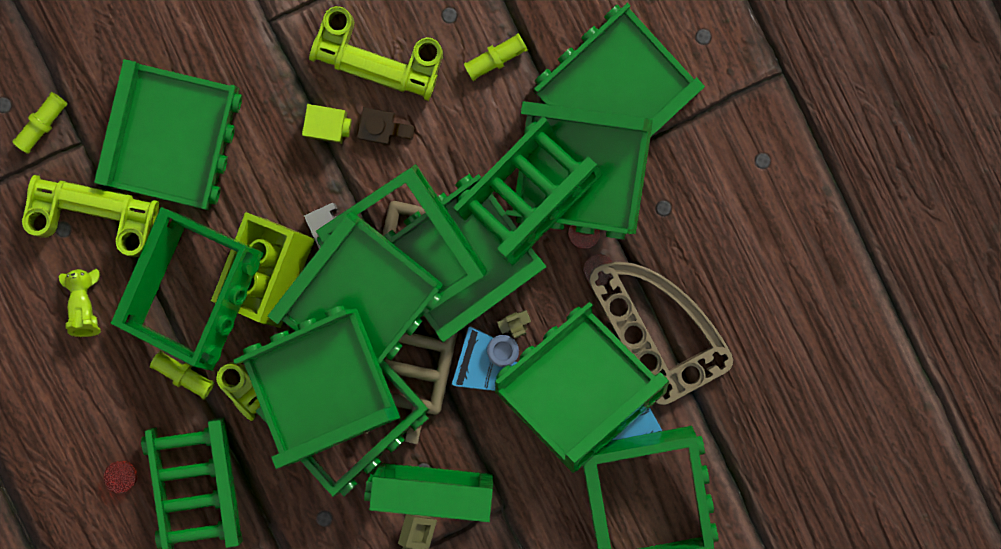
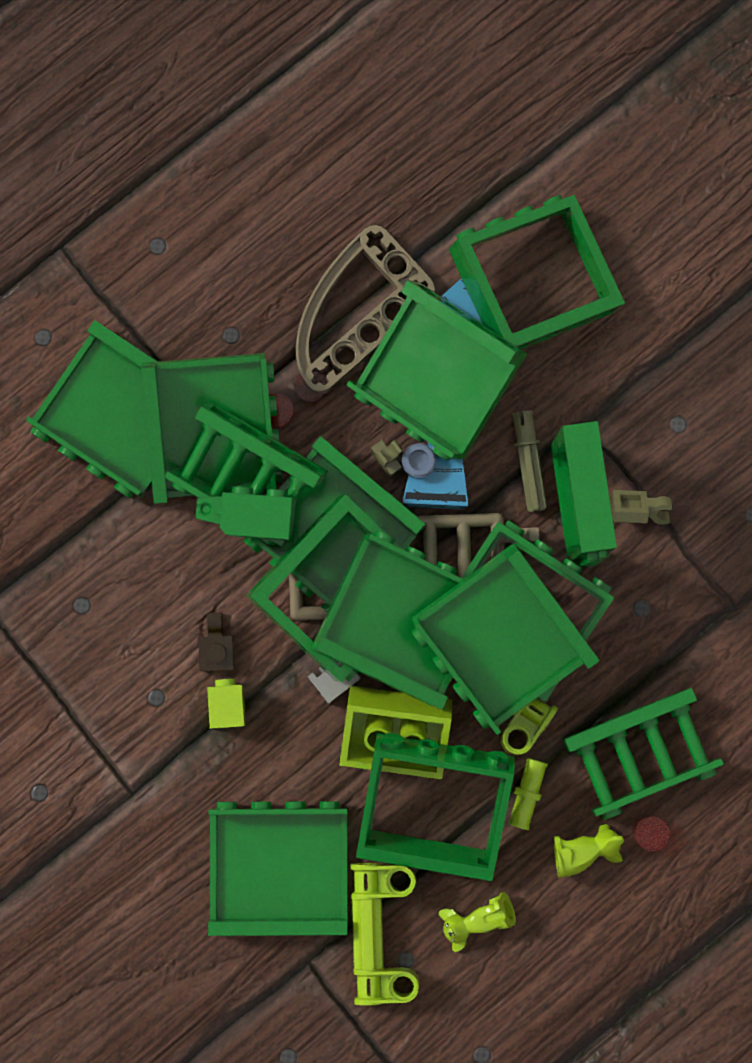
camera: 110 degrees left, 5 degrees down
lime pin [13,92,68,154] -> none
lime piece [309,6,443,102] -> none
lime pin [464,33,528,81] -> none
none -> green hinge [196,487,296,541]
none -> olive axle [512,410,547,512]
none -> lime animal [554,824,624,878]

